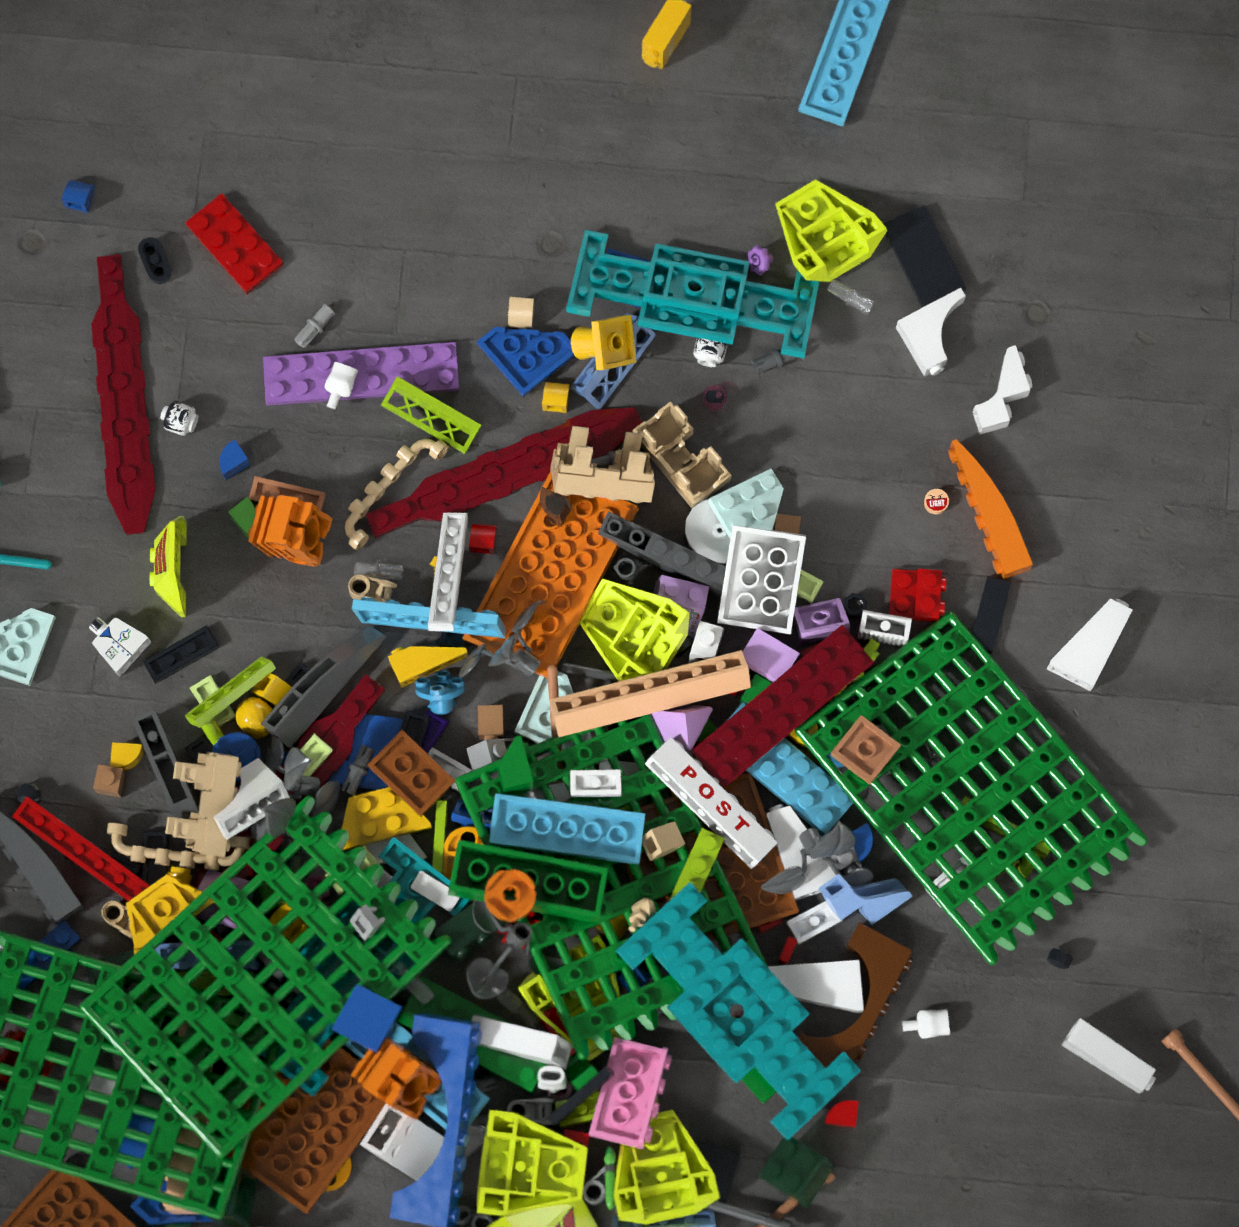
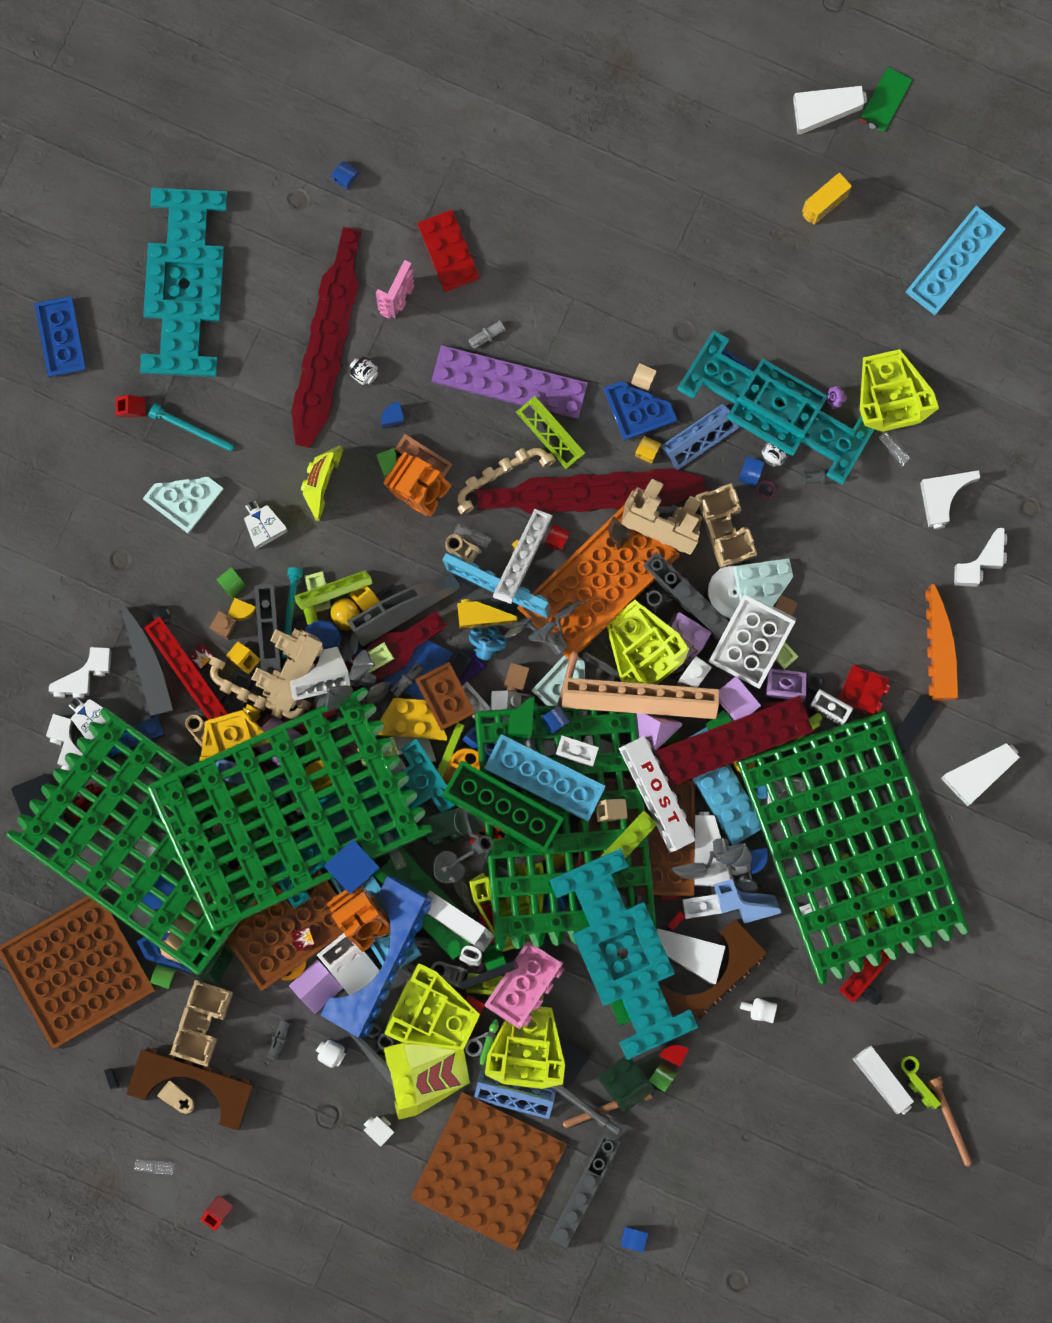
camera: 15 degrees right, 5 degrees up
black plate [138,237,172,284] -> none
black tile [142,625,220,684] -> none
white piece [325,362,358,410] -> none
light grey tile [350,905,385,941] -> none
white sticker [410,871,460,912] -> none
orange plate [484,870,536,922] -> none
yellow plant [571,315,637,370] -> none
tan piece [629,898,656,932] -> none
nougat plate [830,715,901,785] -> none
black tile [883,205,966,308] -> none
tile [924,489,949,514] -> none
none -> tile [188,643,214,670]
none -> bright green brick [216,567,247,599]
none -> yellow brick [226,641,260,674]
none -> teal piece [280,567,303,659]
none -> lavender slope [289,960,343,1014]
none -> tile [291,927,316,952]
none -> bright pink bracket [376,260,415,318]
none -> blue brick [541,706,571,734]
none -> bright green brick [648,1062,677,1092]
none -> blue brick [738,456,765,487]
none -> red plate [838,944,903,1003]
none -> lime plate [899,1056,941,1109]

